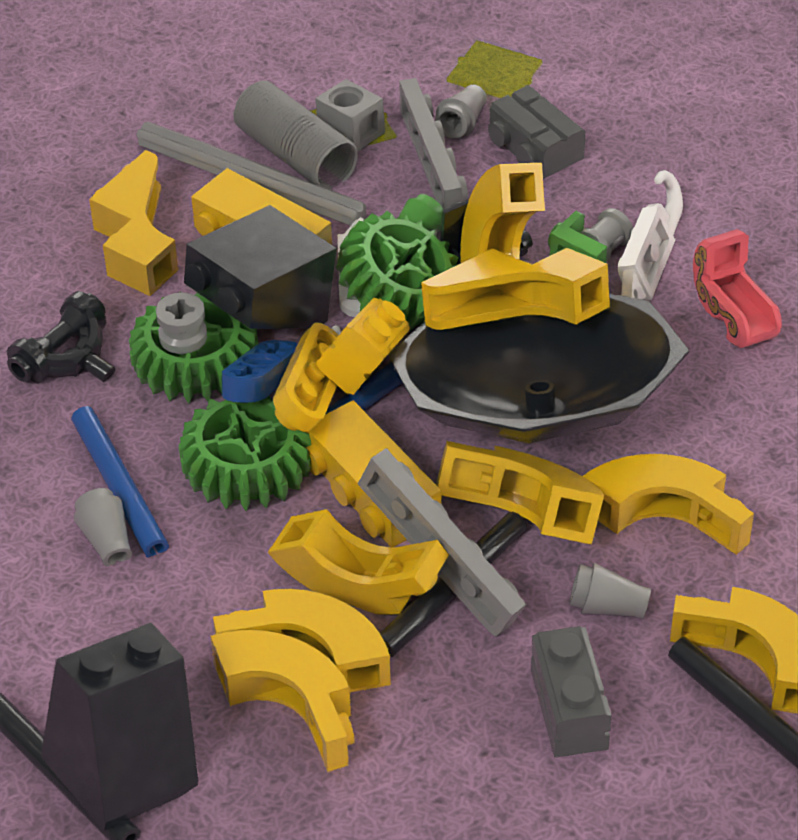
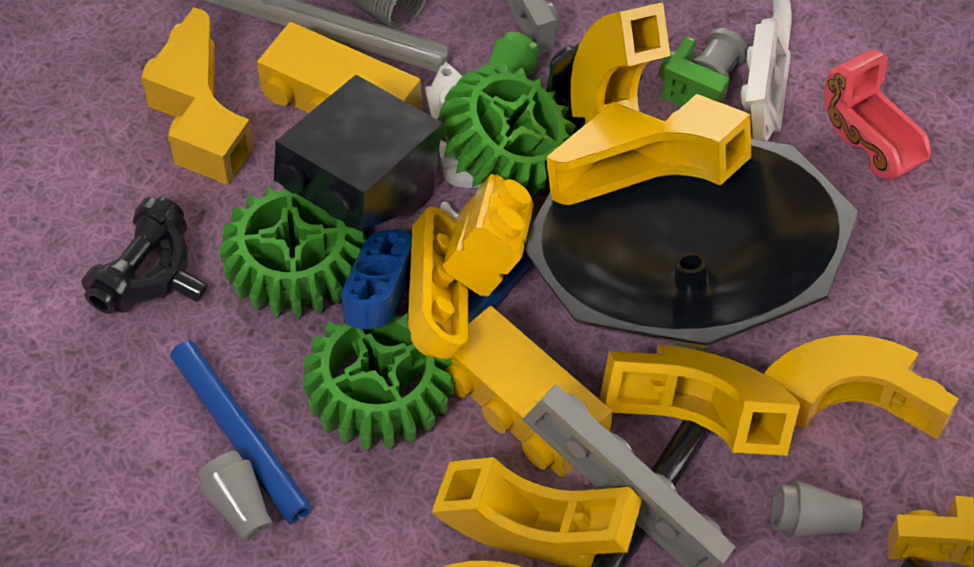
camera: 10 degrees left, 10 degrees up
light grey wheel [156,292,207,354] -> none

